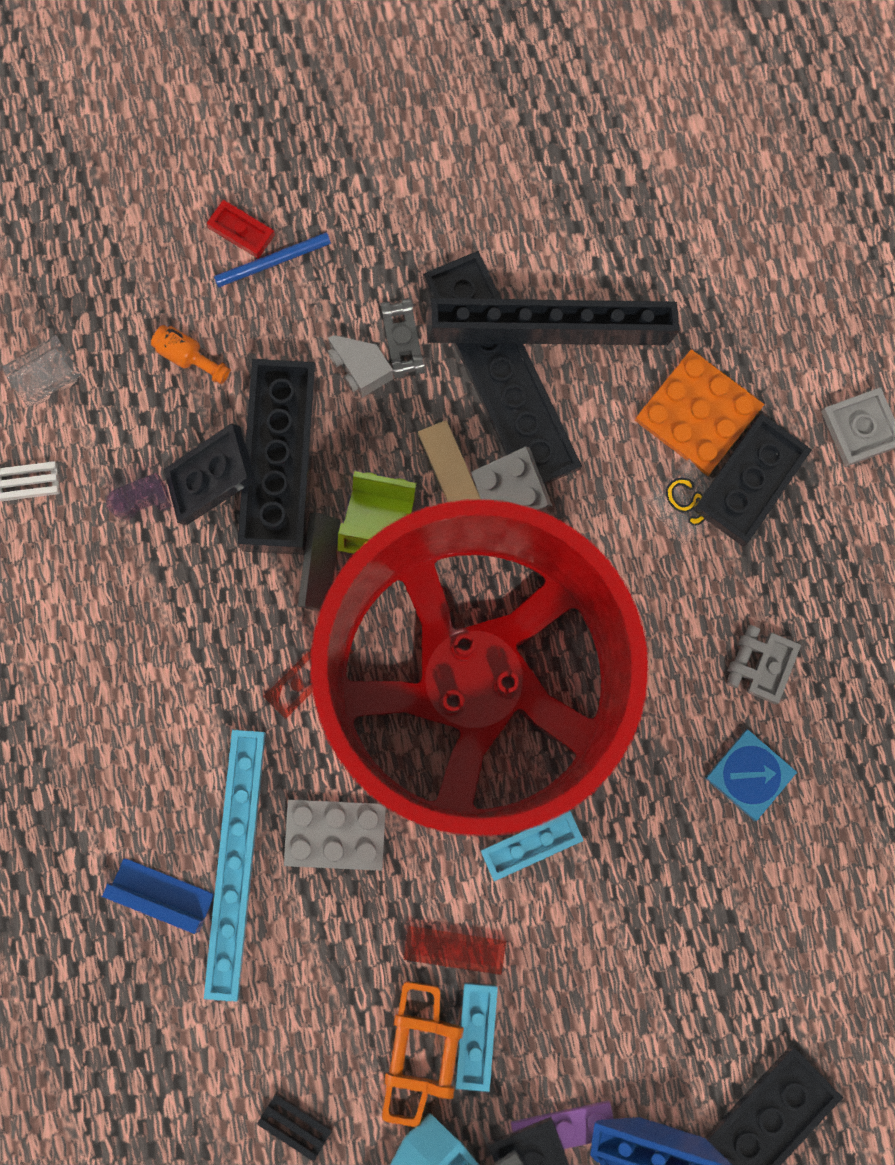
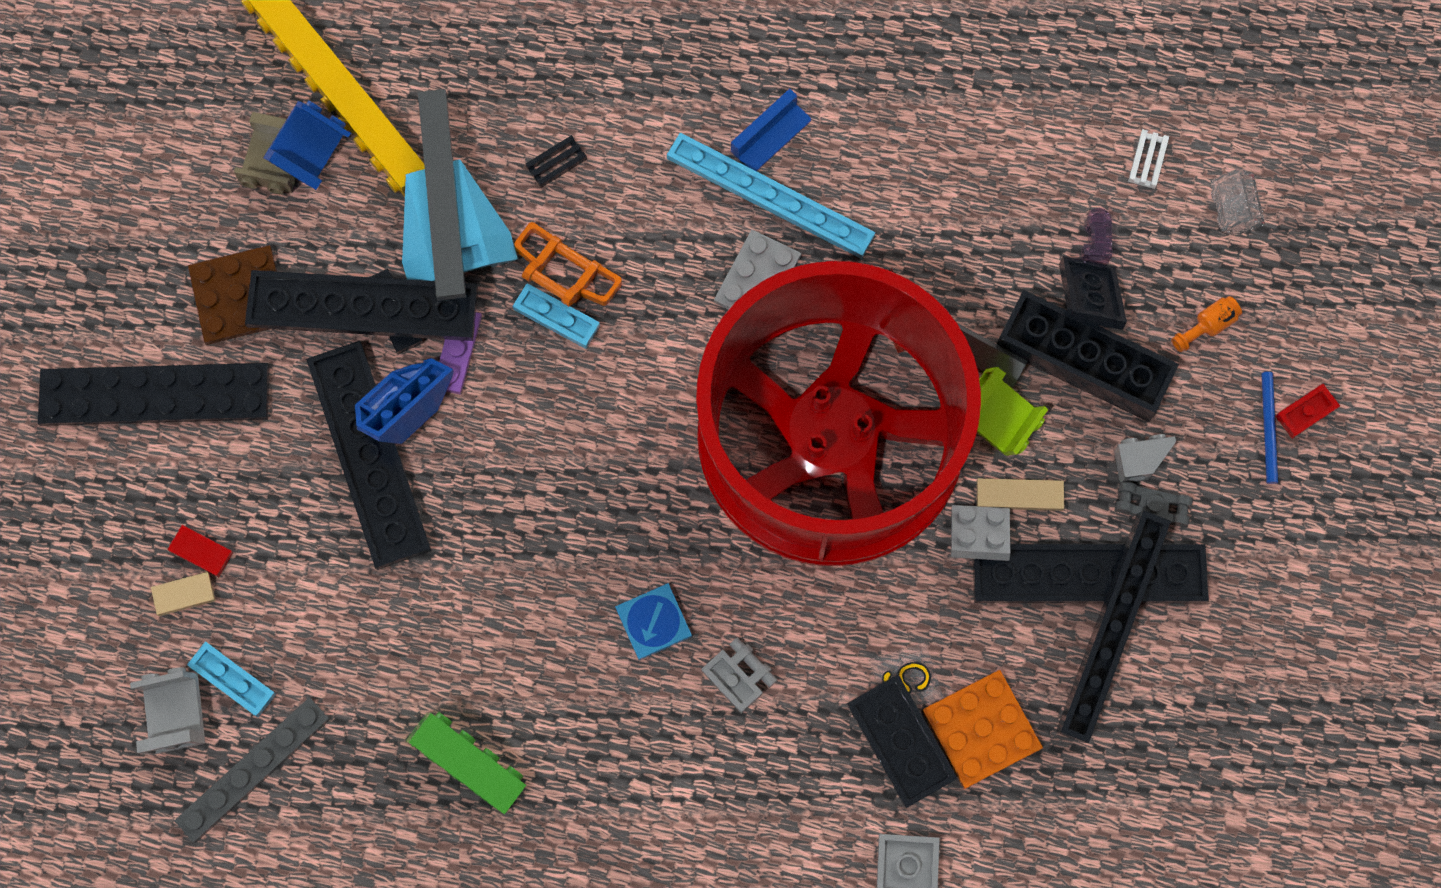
camera: 120 degrees right, 5 degrees down
clear red tile [403,925,506,975] -> none
medium azure plate [480,810,584,881] -> none

